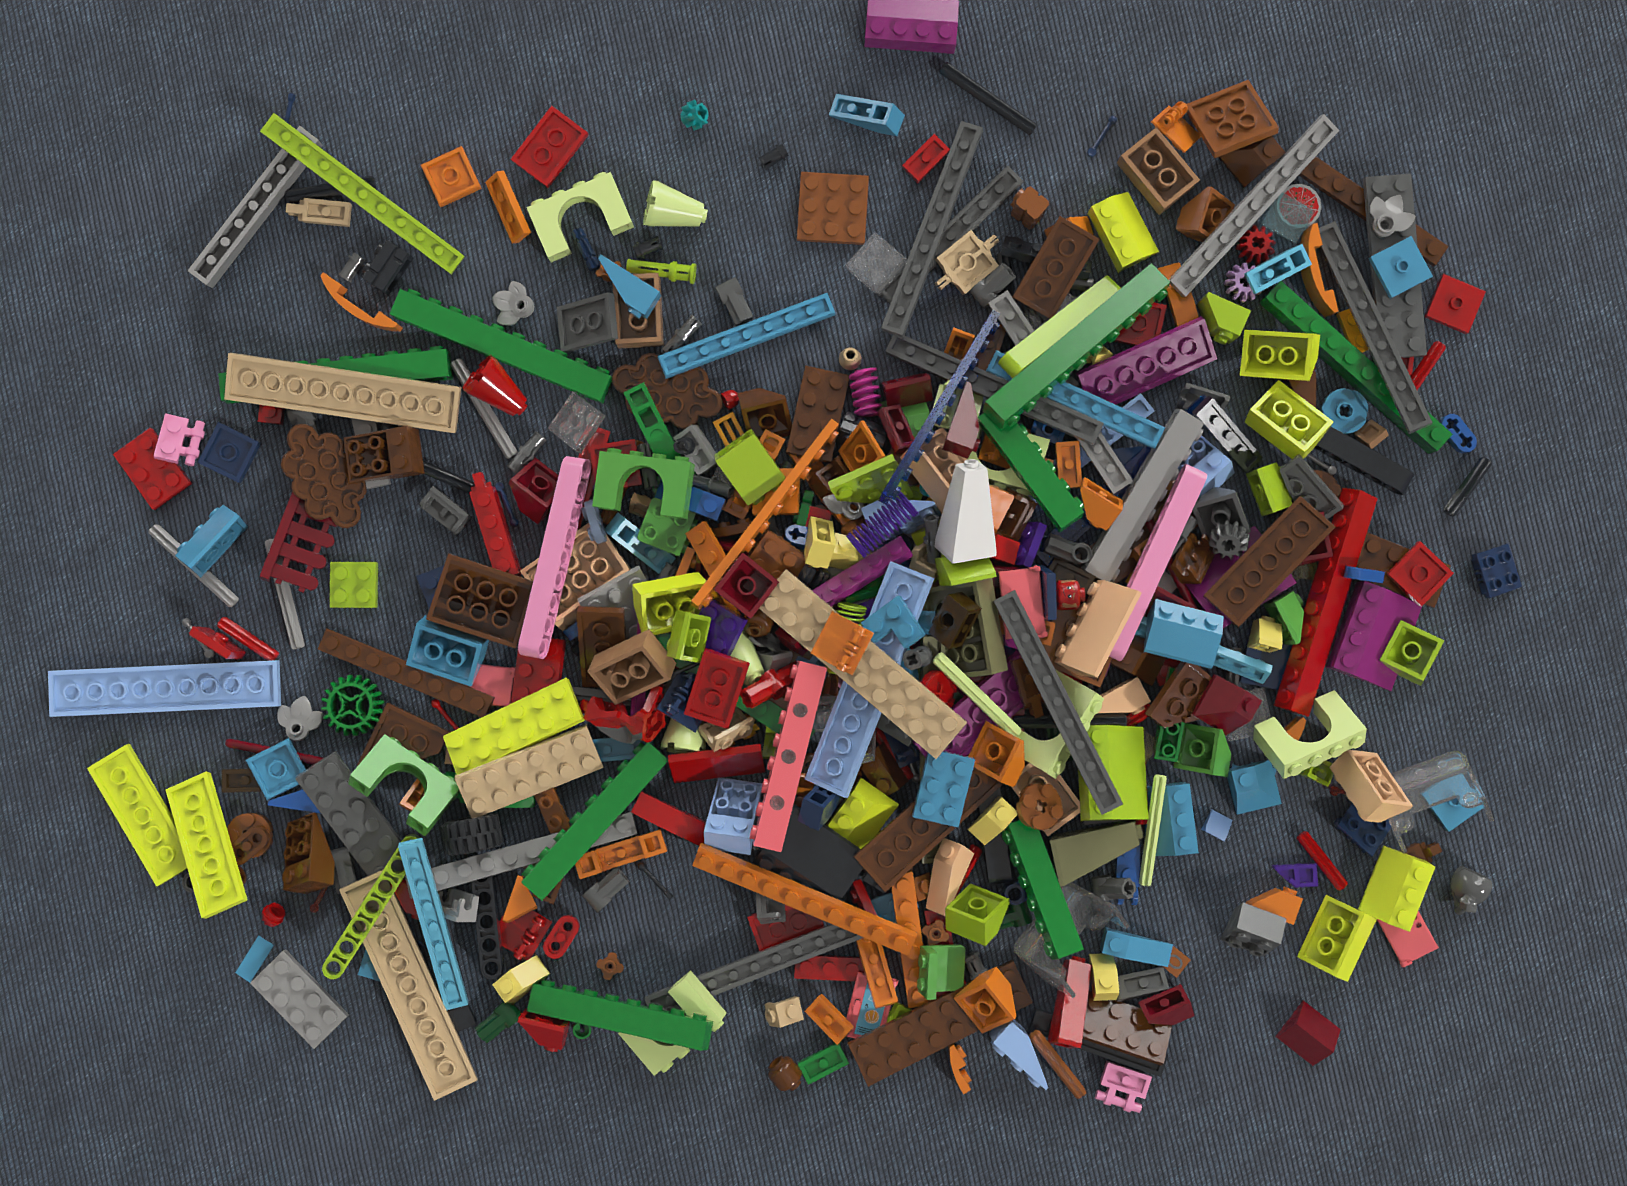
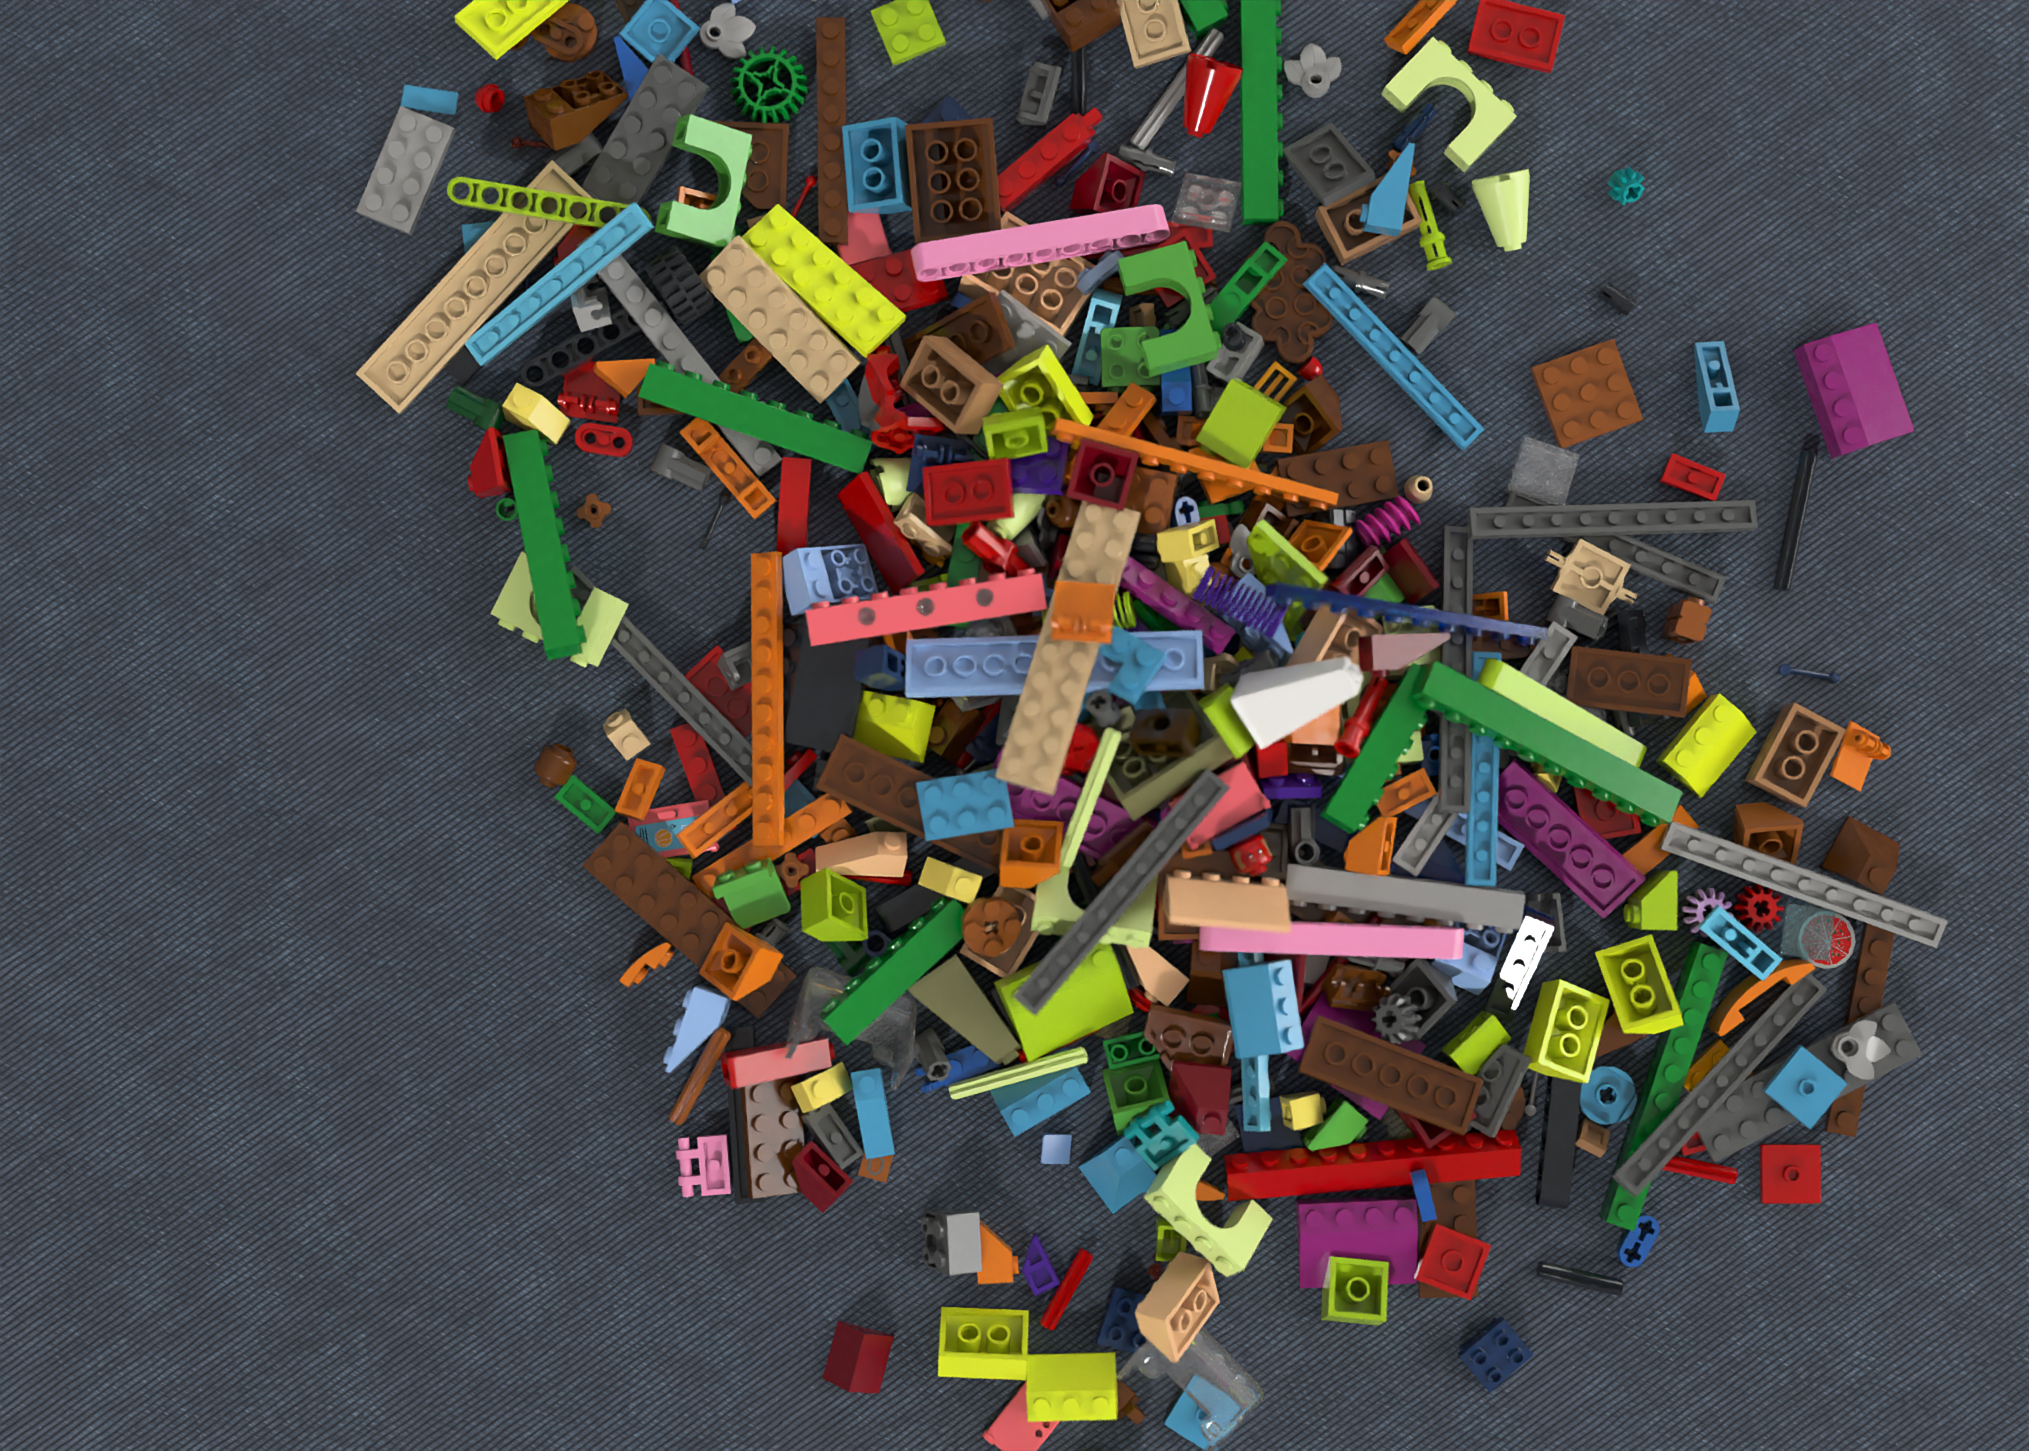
camera: 60 degrees right, 0 degrees up
dark orange plate [1186,80,1279,158] -> none
none -> teal plate [1123,1100,1200,1171]
none -> red pin [1334,677,1389,758]

